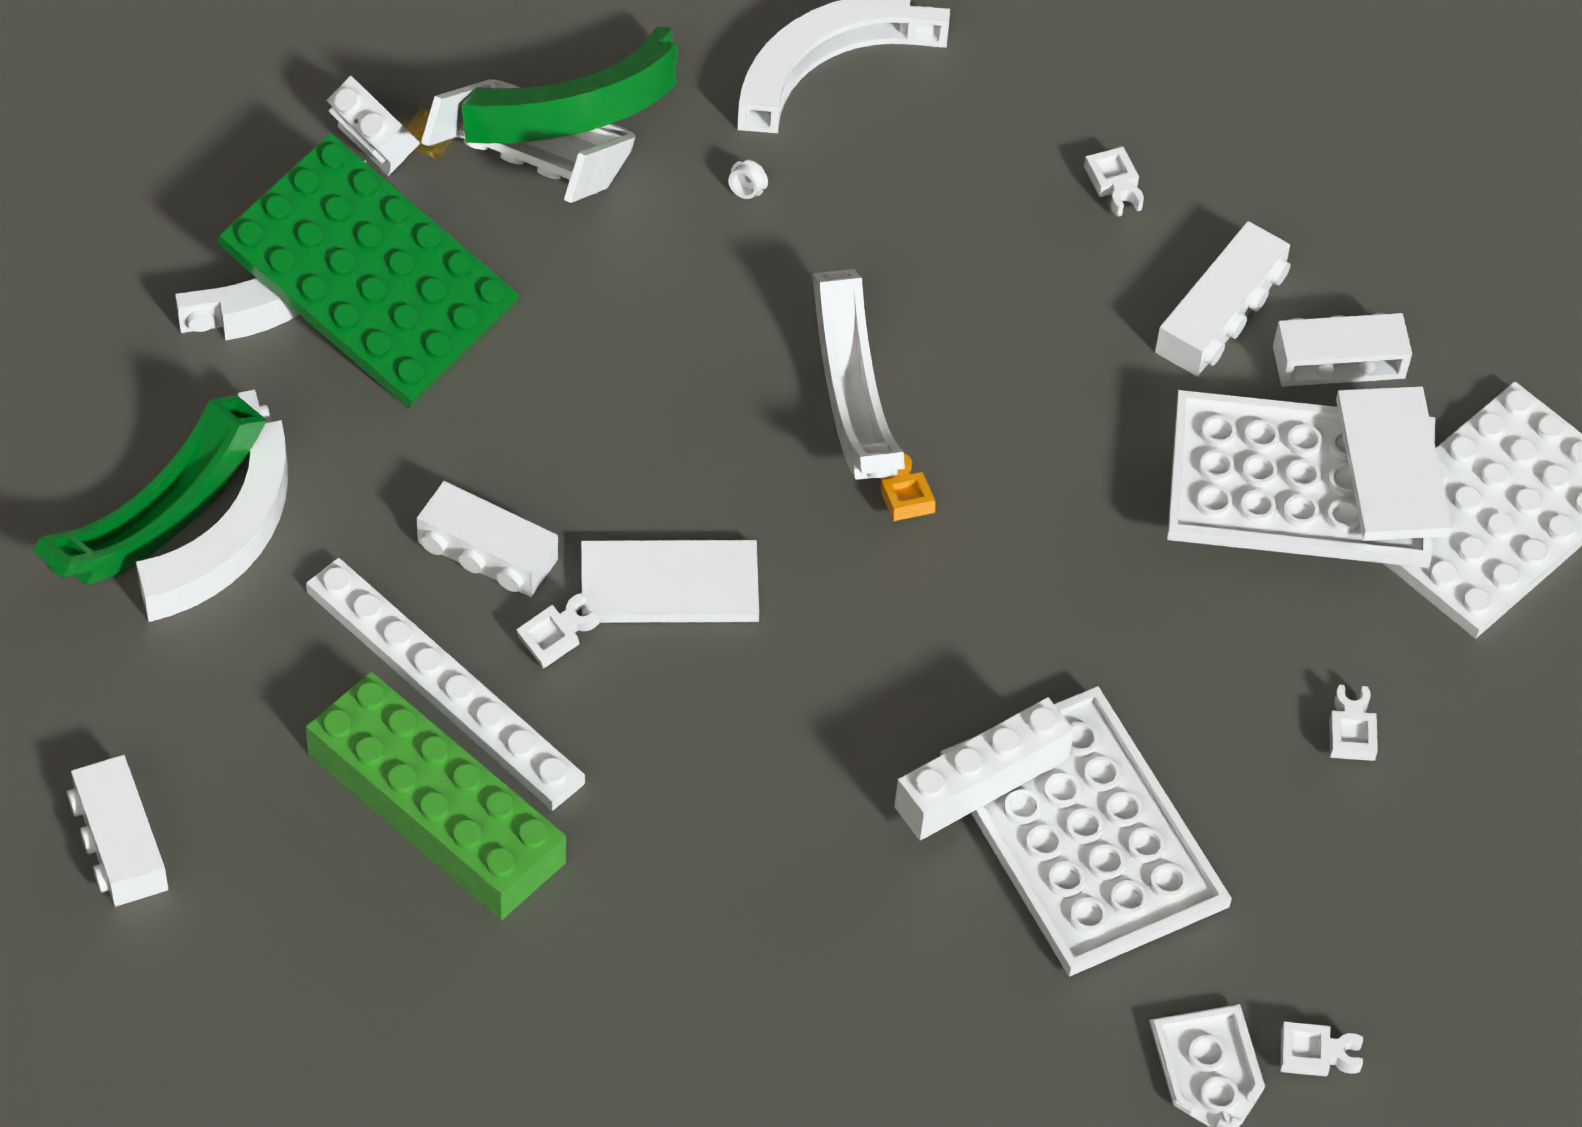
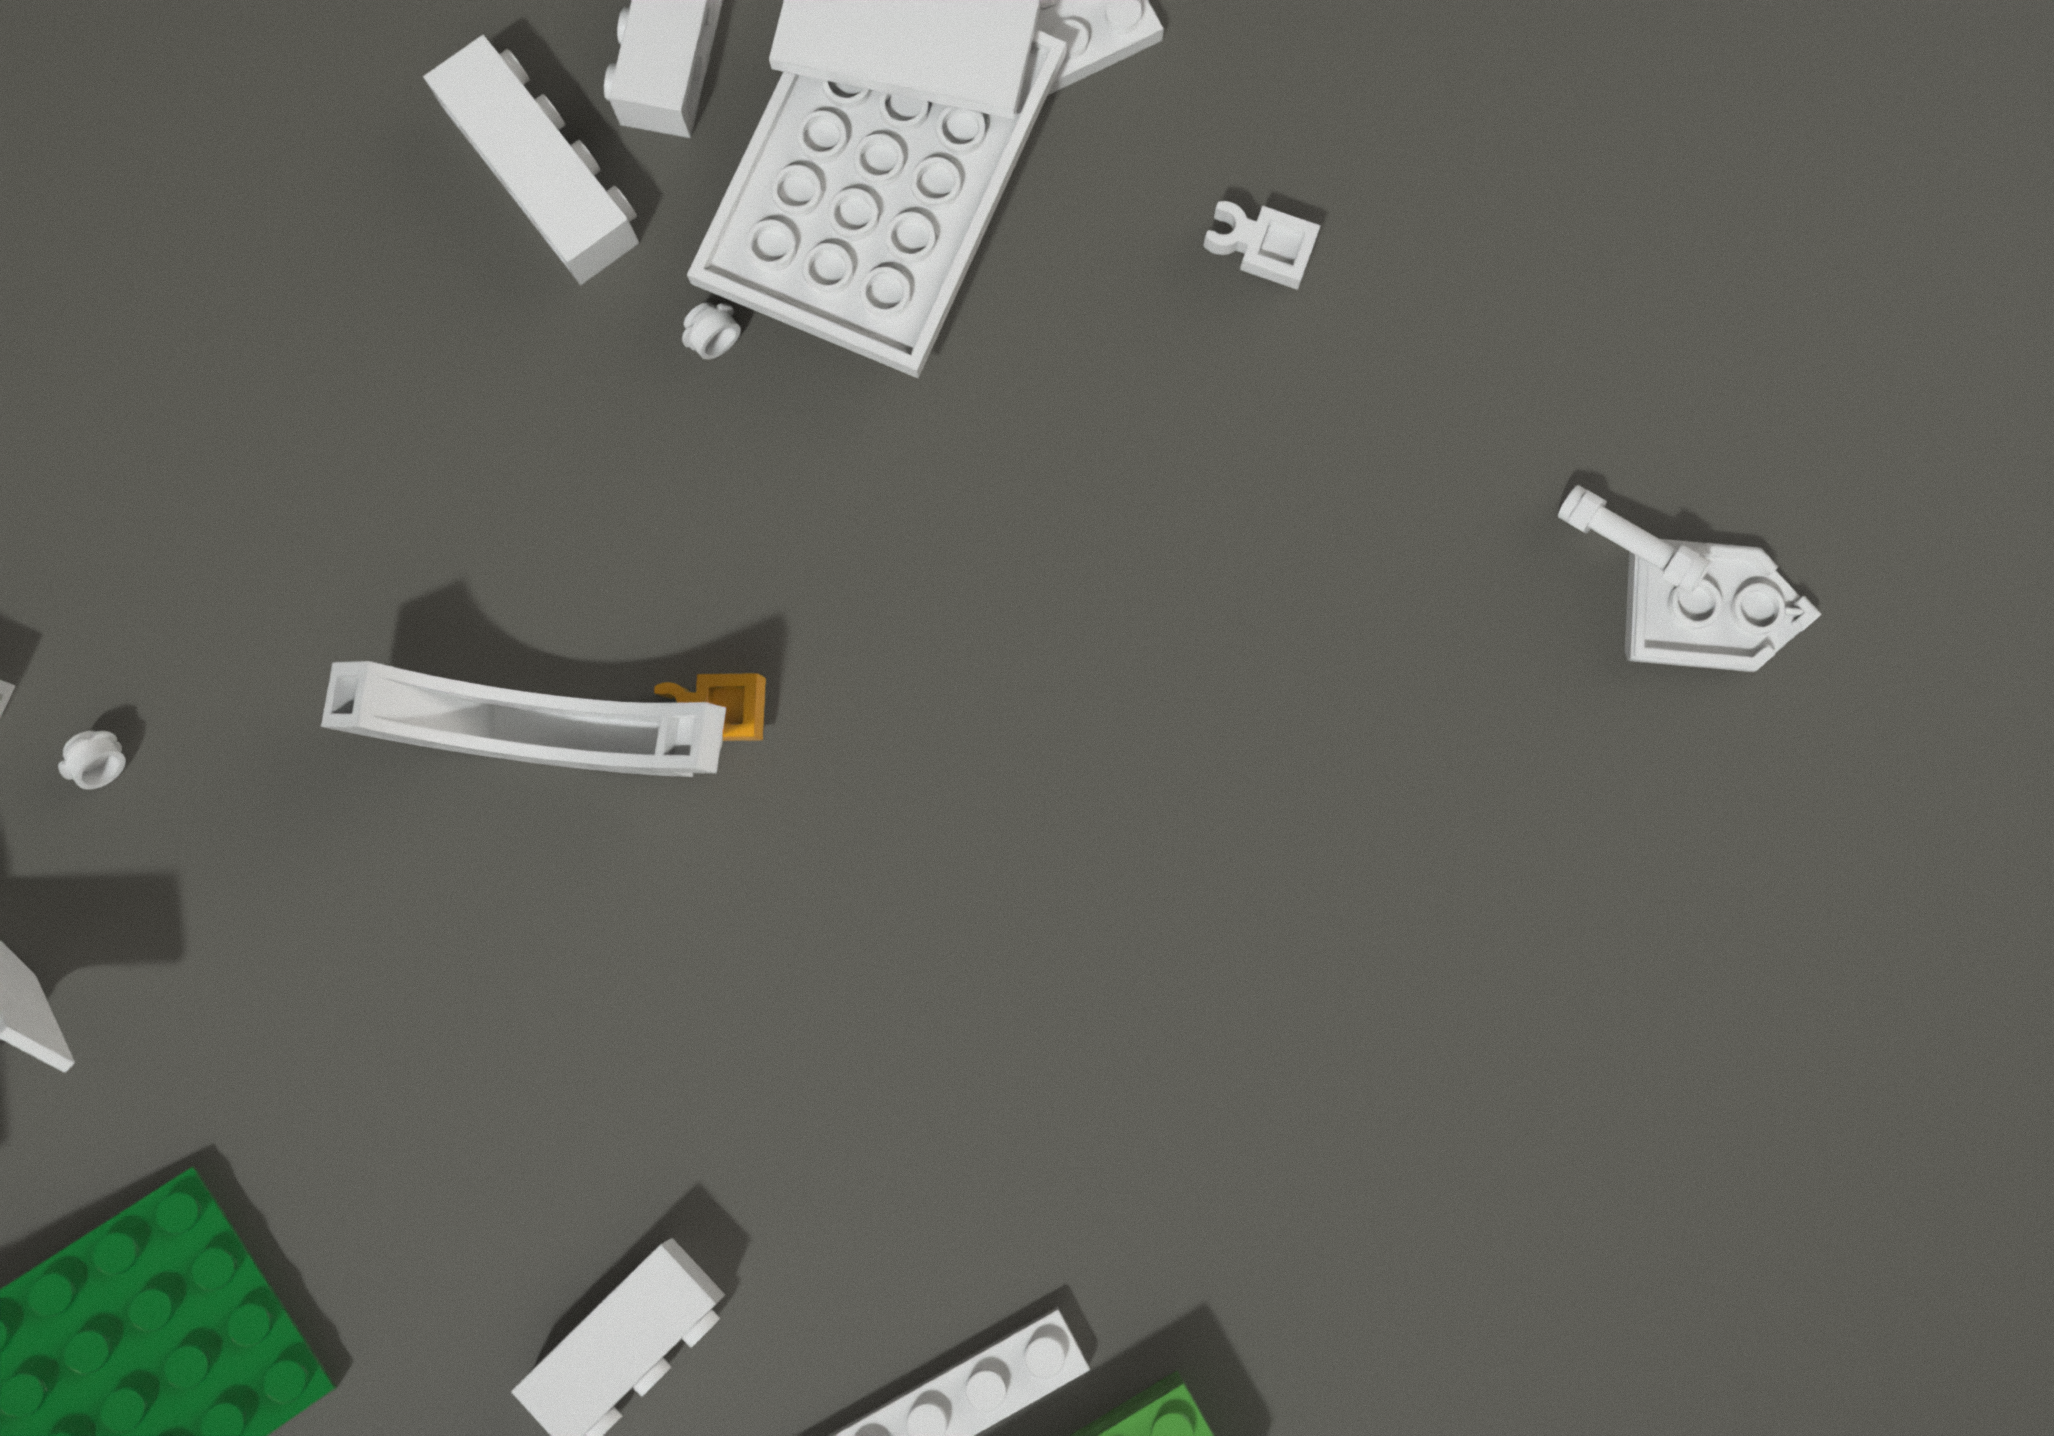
camera: 70 degrees left, 25 degrees up
white plate [516,593,601,669] -> none
white tile [581,540,759,623] -> none
white brick [894,697,1074,841] -> none
white plate [940,686,1232,977] -> none
white plate [1084,147,1144,217] -> none
white plate [1280,1022,1363,1076] -> none
none -> white plate [682,302,741,360]
none -> white bar [1558,485,1712,594]

